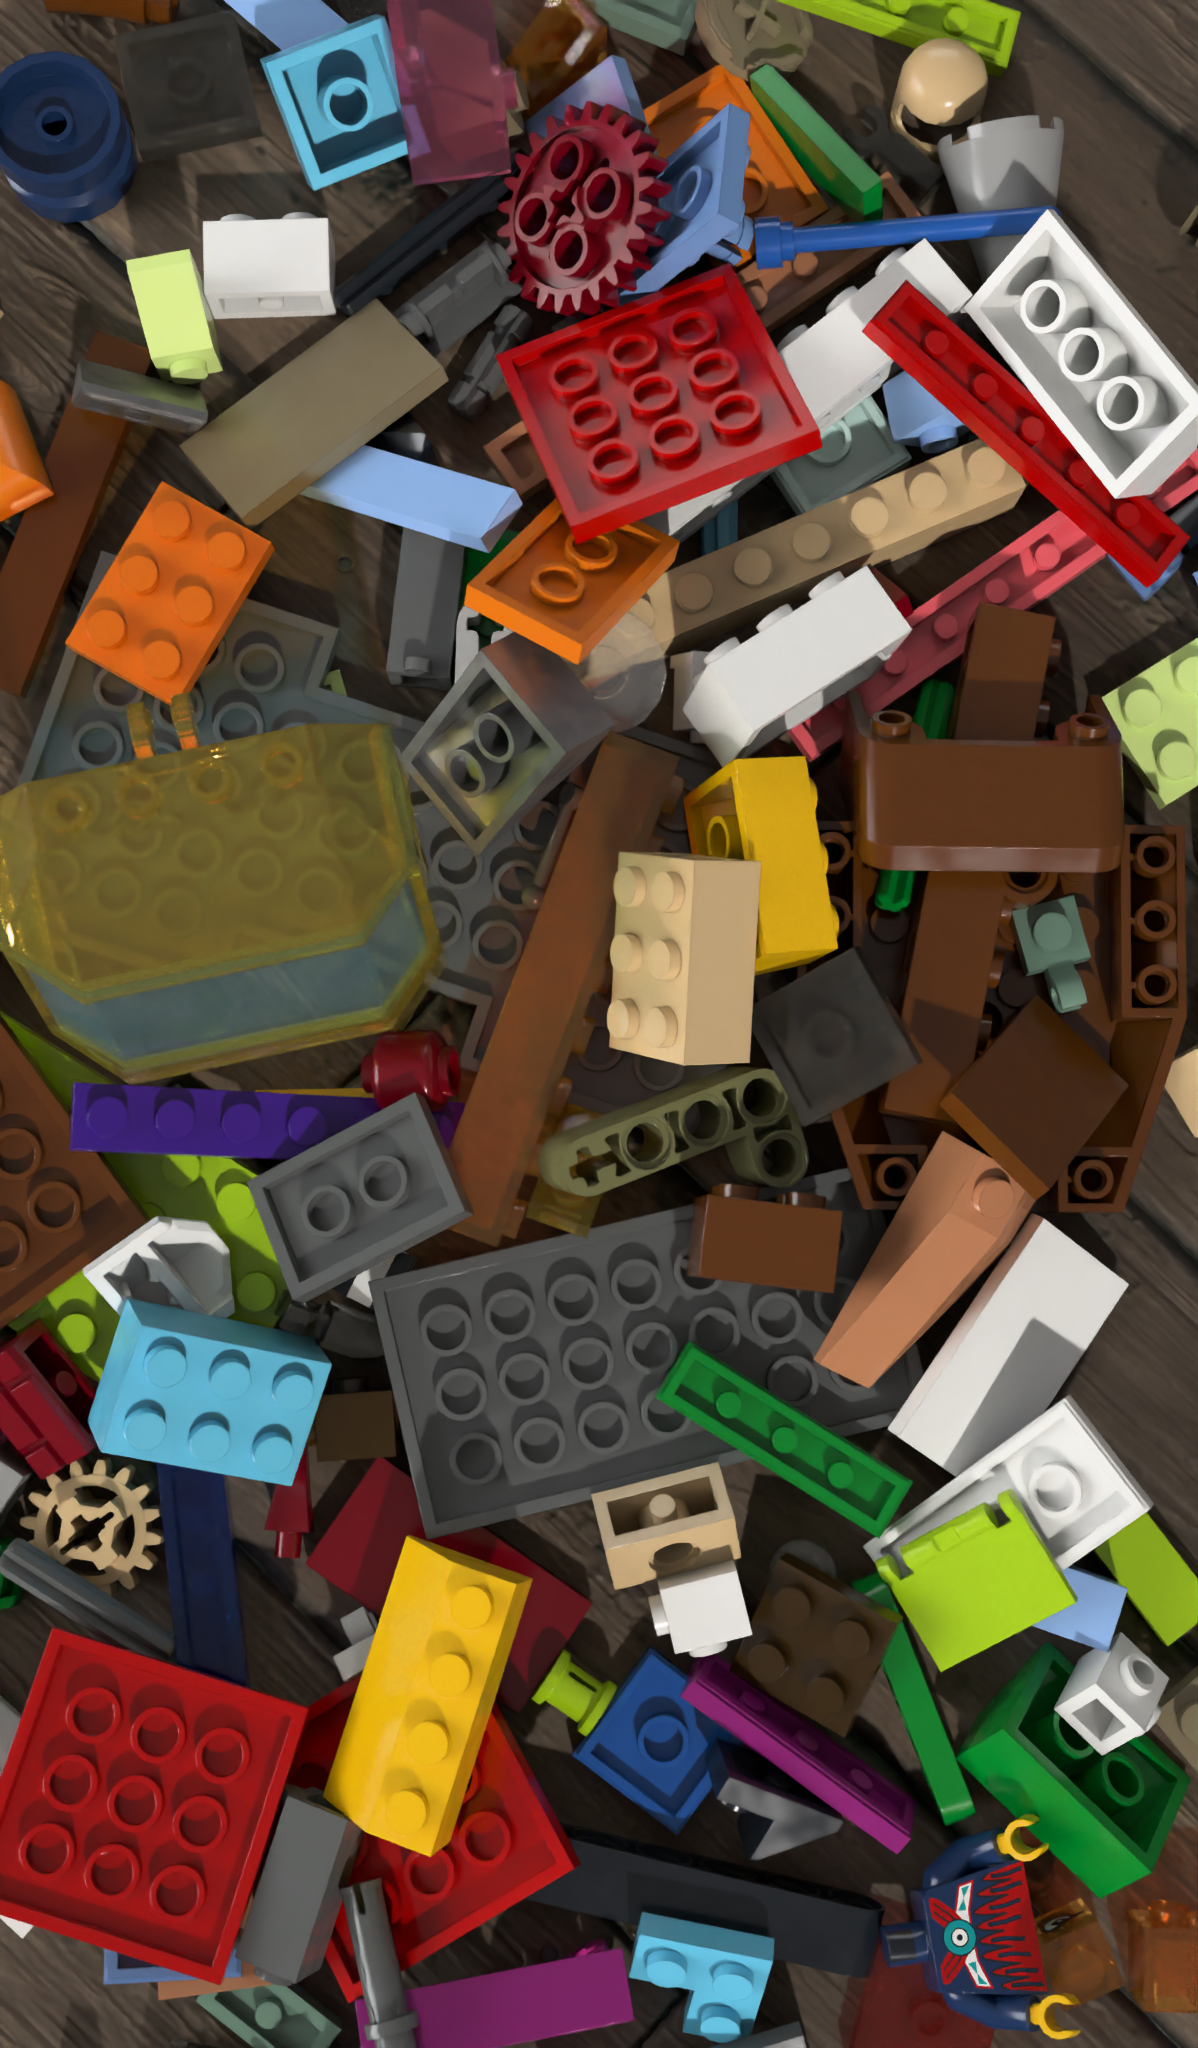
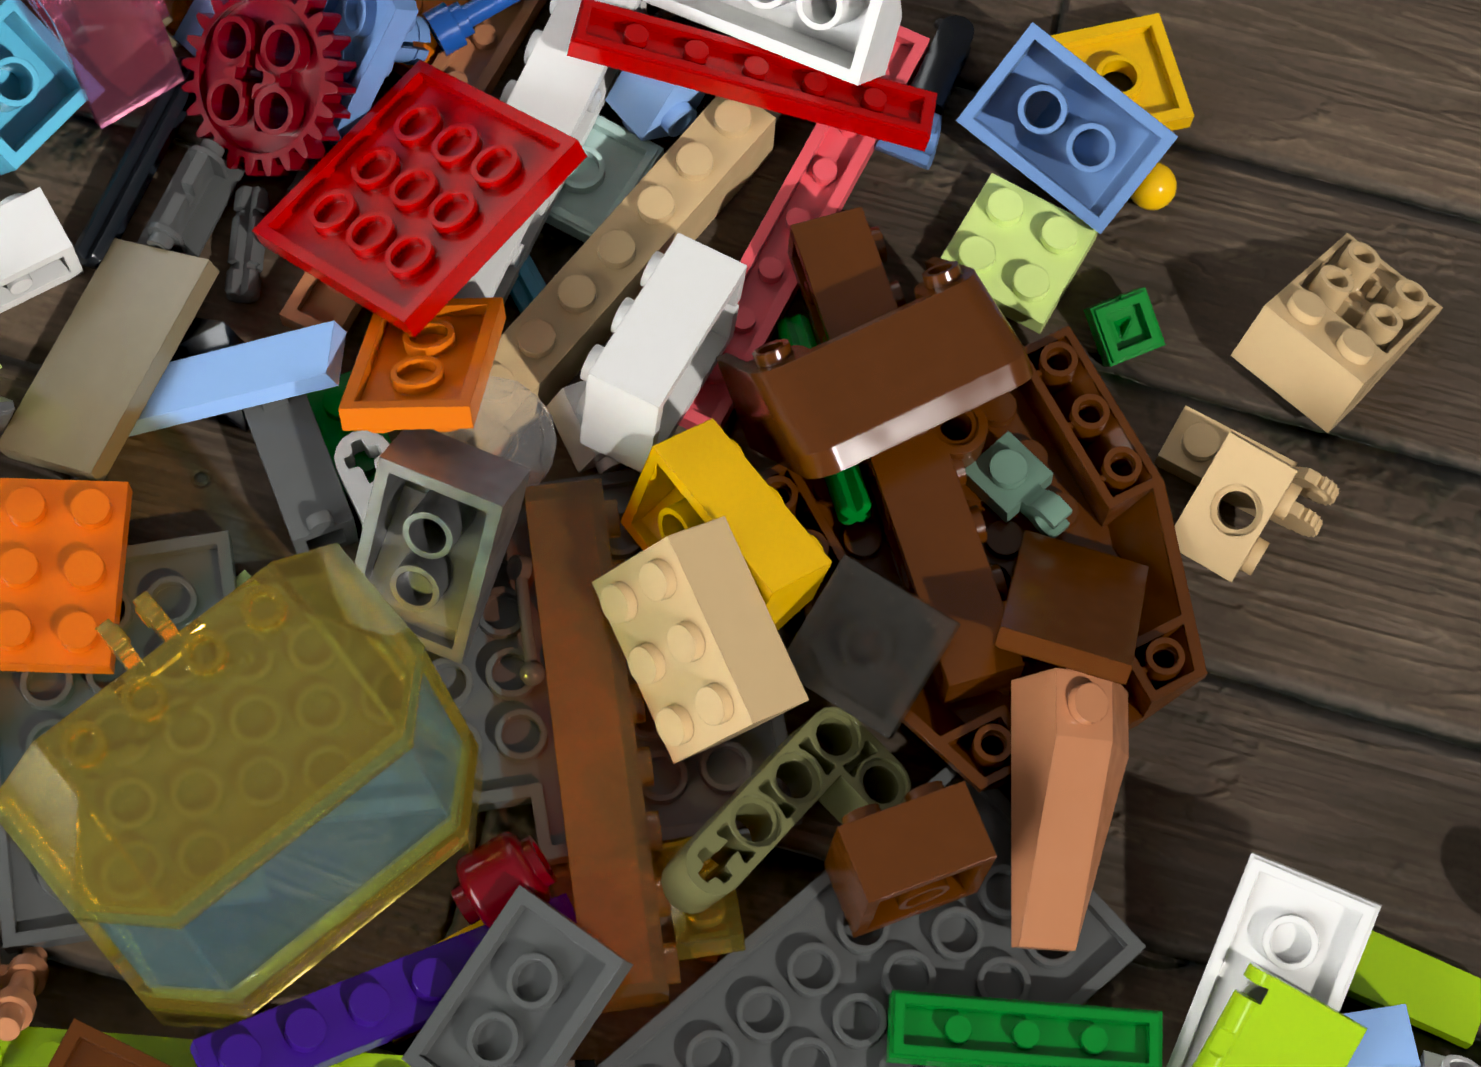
camera: 30 degrees left, 15 degrees down
white tile [887,1213,1129,1477] -> none

